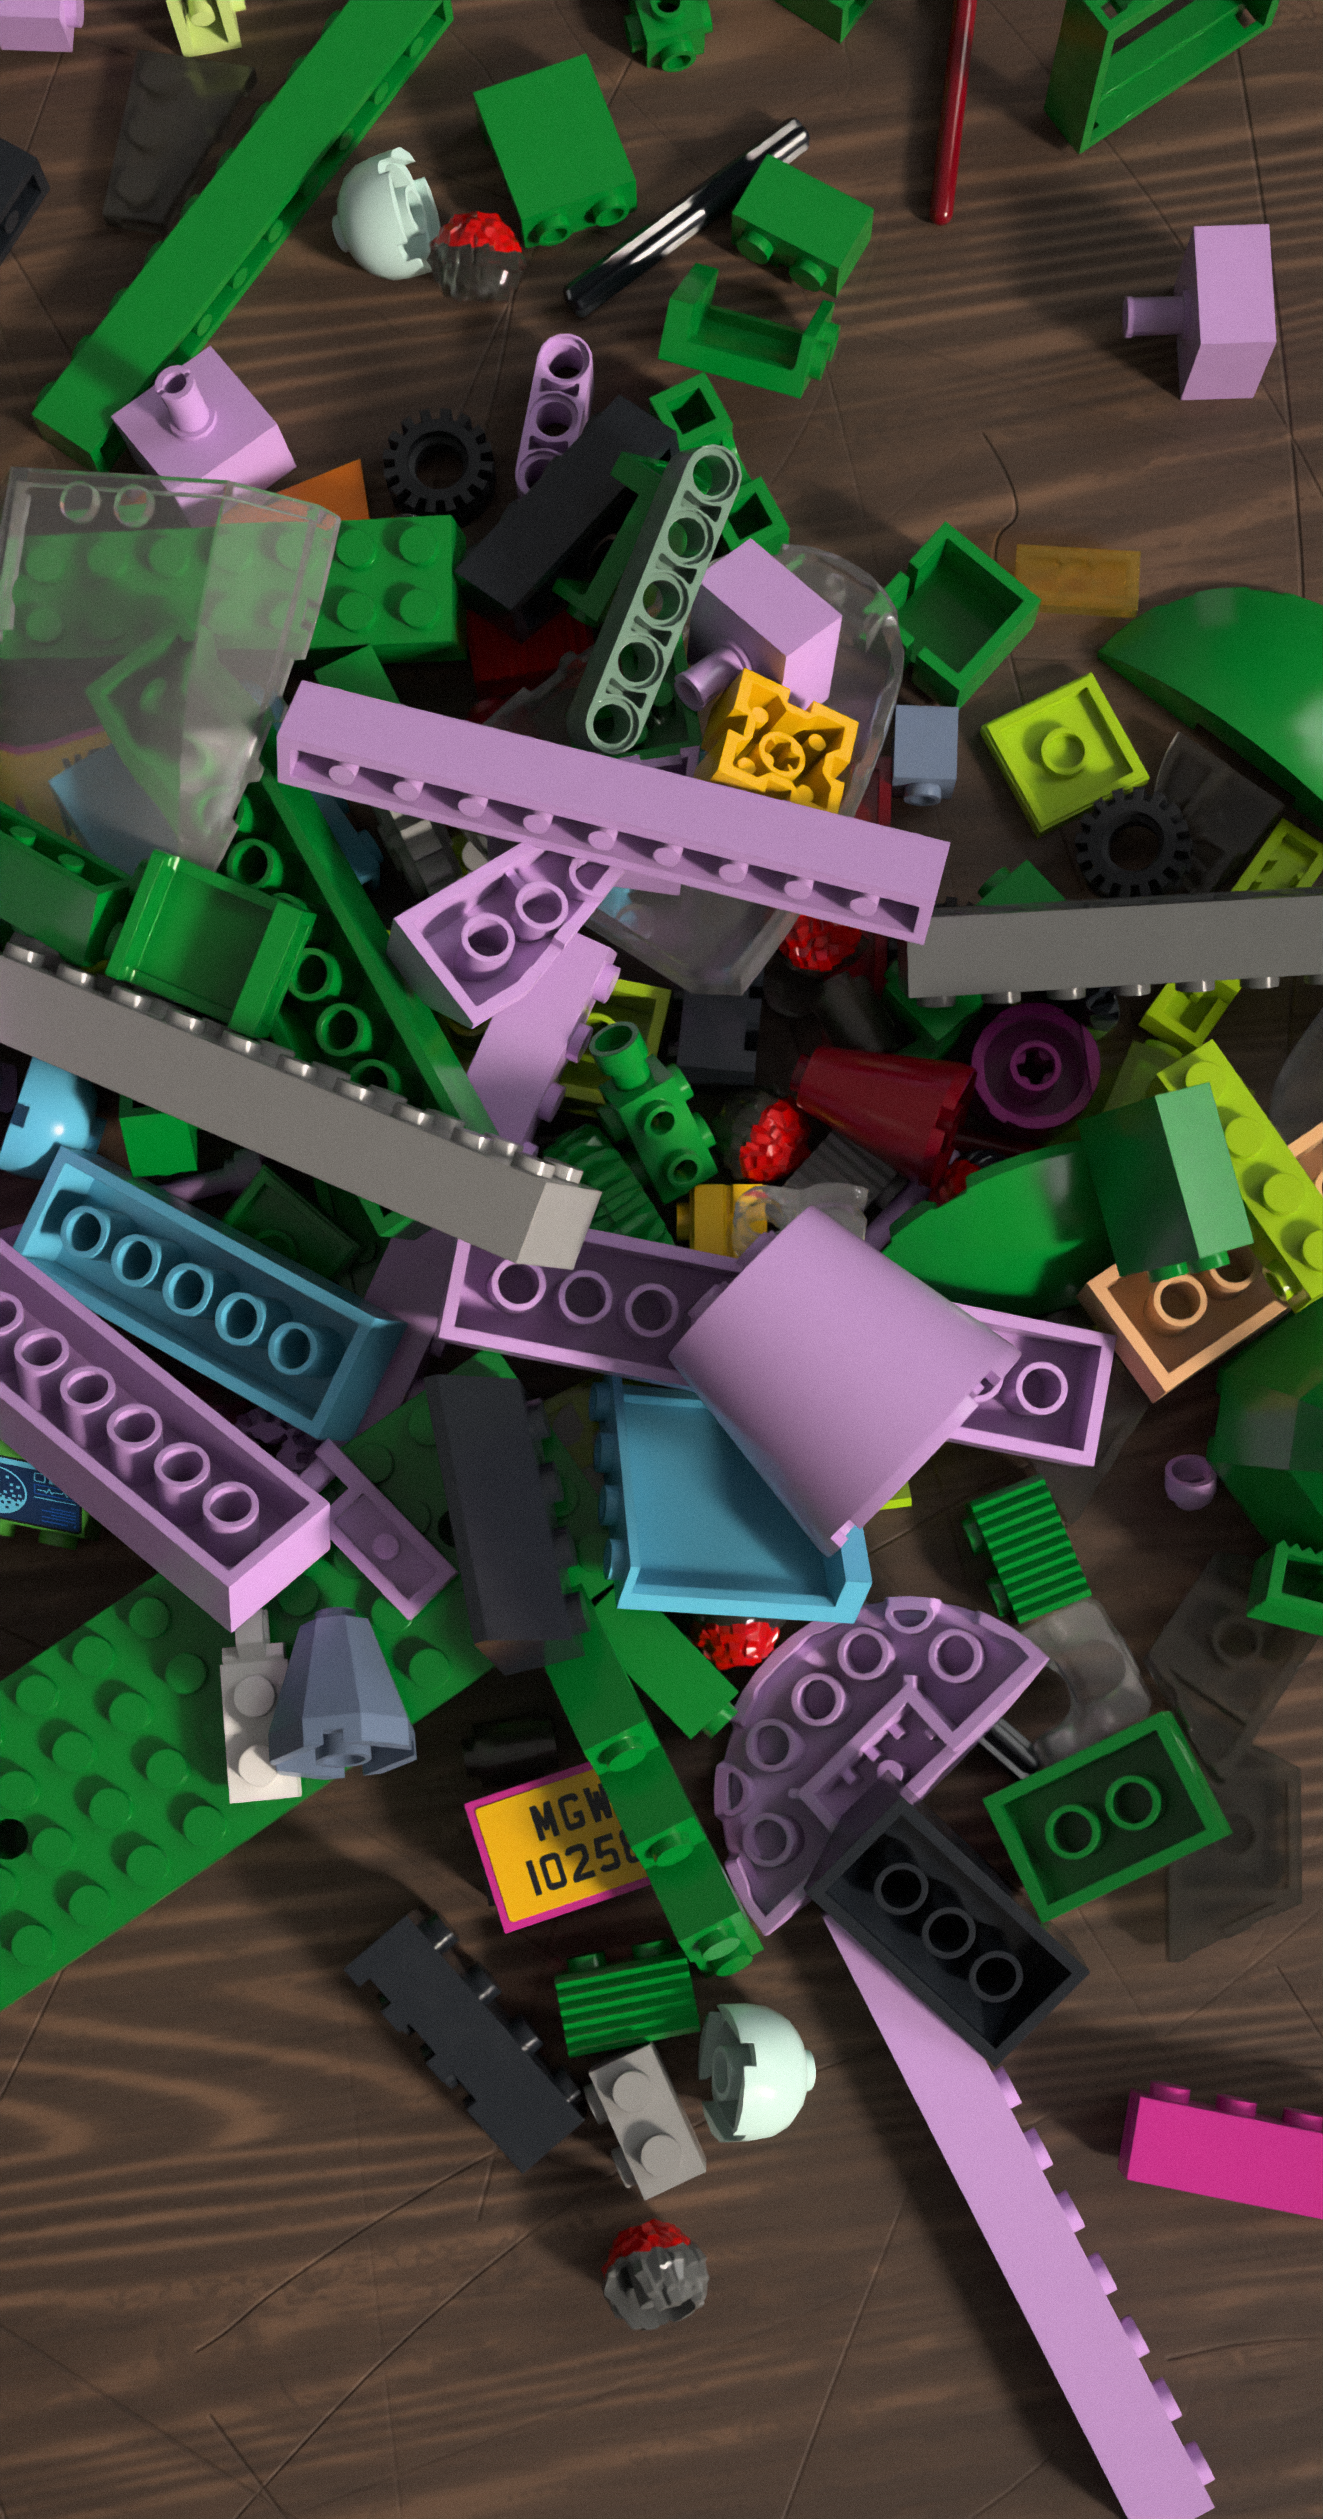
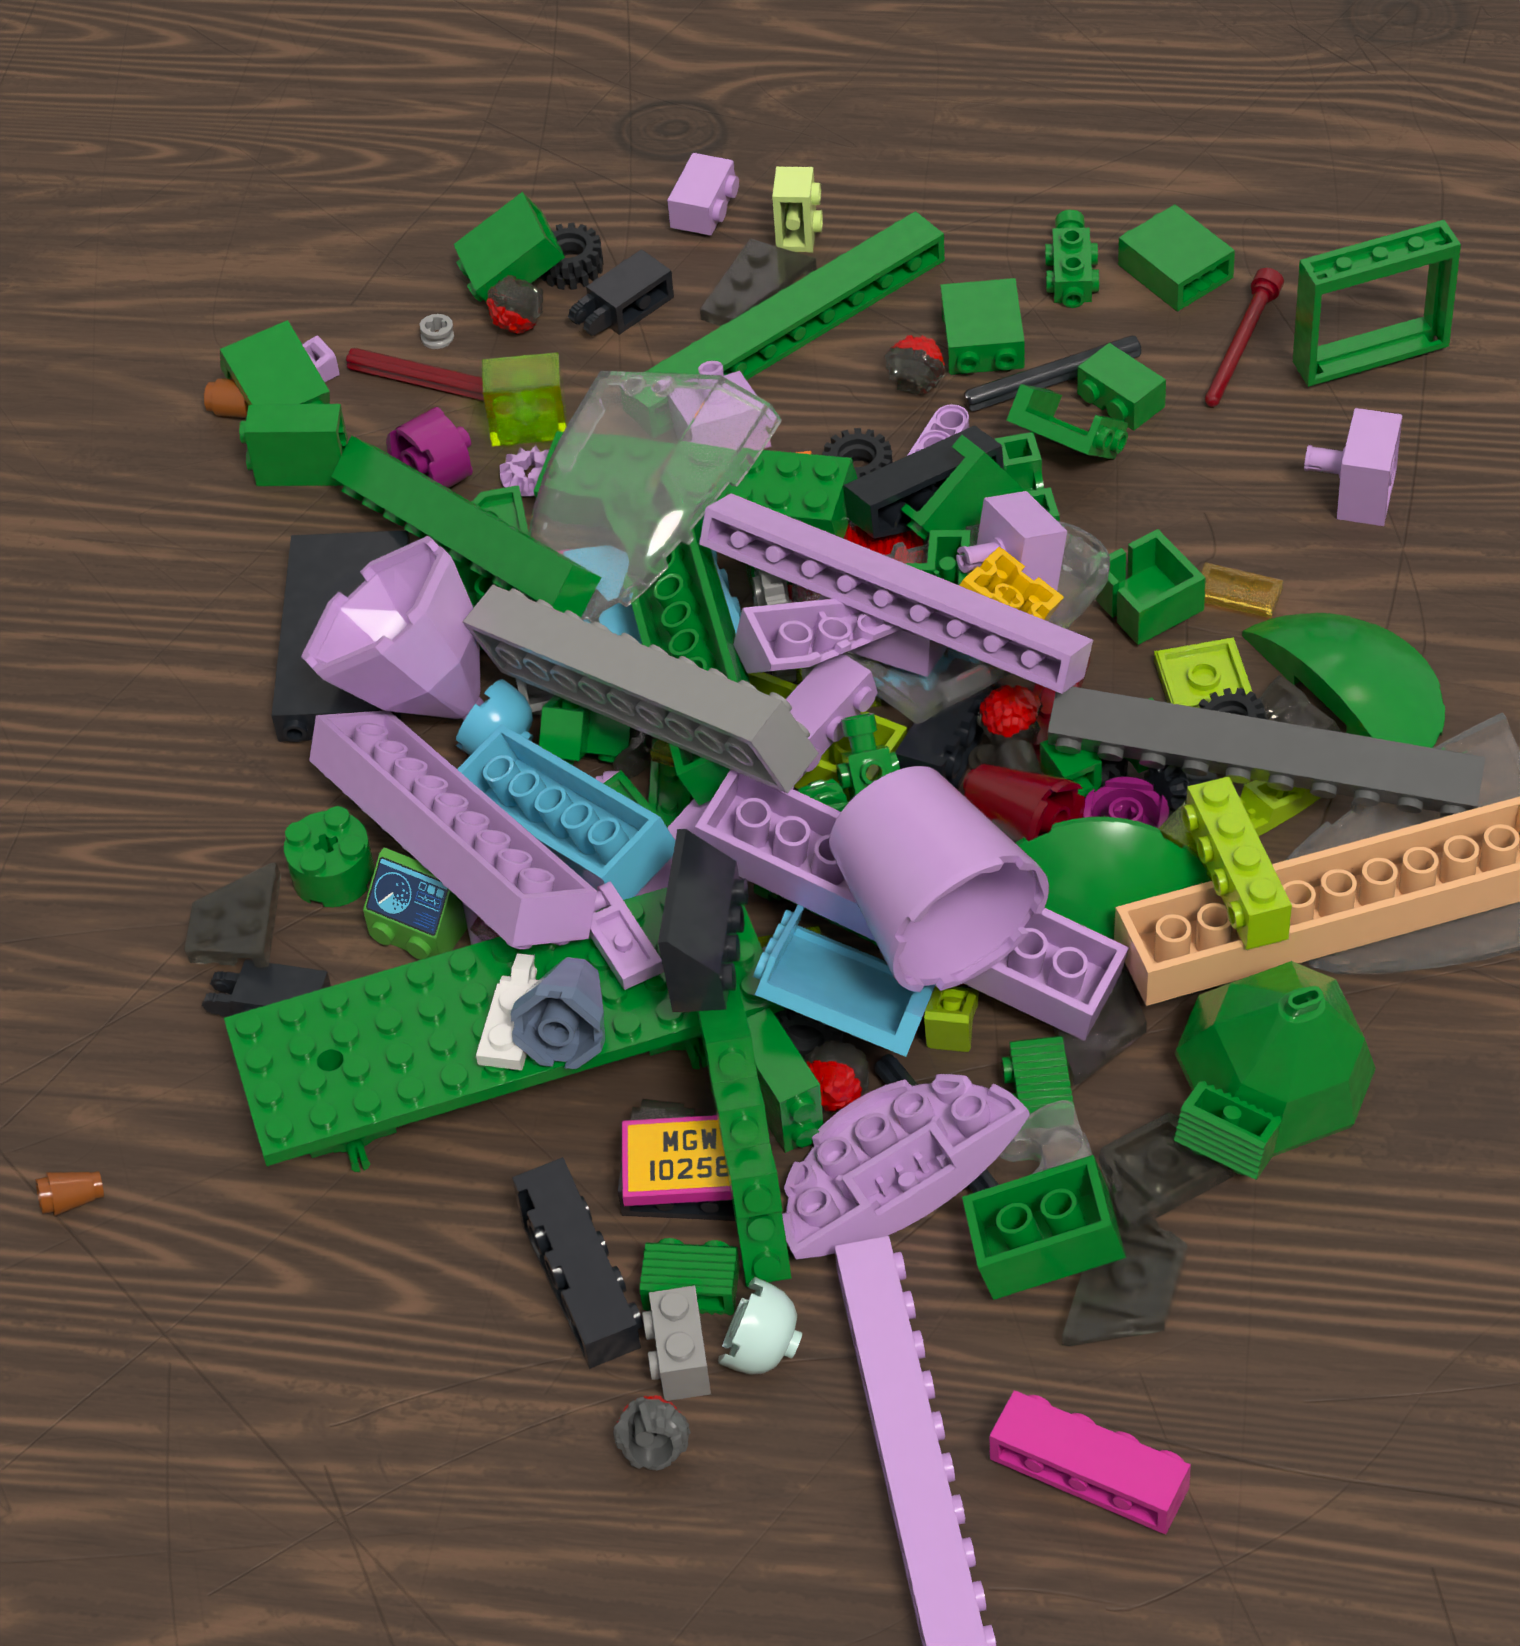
camera: 15 degrees right, 30 degrees down
green panel [104,849,317,1038] -> none
light aqua cylinder [332,147,443,281] -> none
sand green beam [566,444,742,755] -> none
black slope [804,1770,1091,2068] -> none
sand blue brick [891,705,959,806] -> none
green brick [1077,1082,1254,1283] -> none
lavender hinge [1164,1454,1217,1511] -> none

